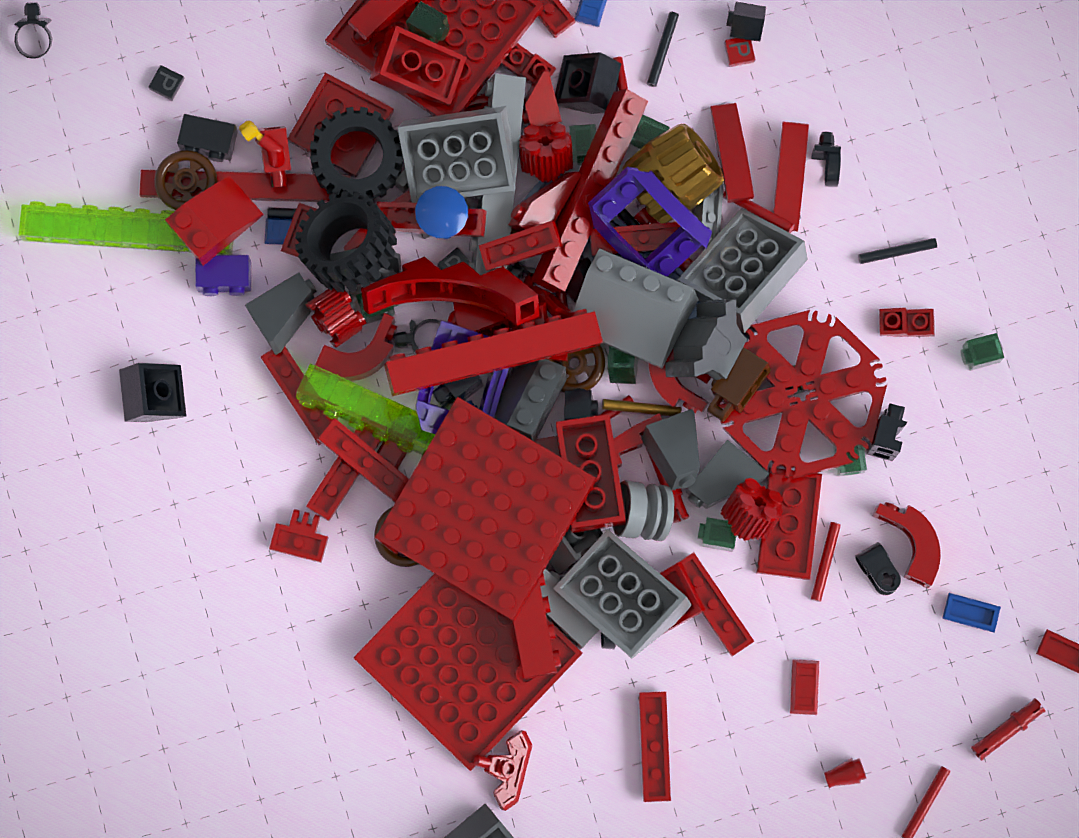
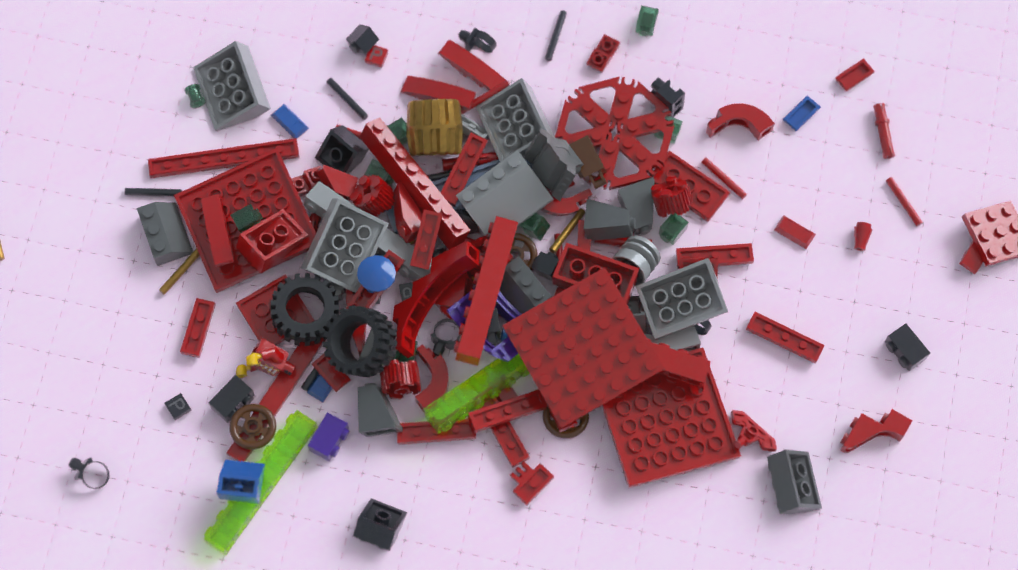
camera: 60 degrees left, 10 degrees down
red slope [165,176,264,266] -> none
dark purple wedge [588,167,712,277] -> none
black piece [855,542,901,596] -> none
none -> red plate [180,298,216,358]
none -> blue slope [216,460,265,503]

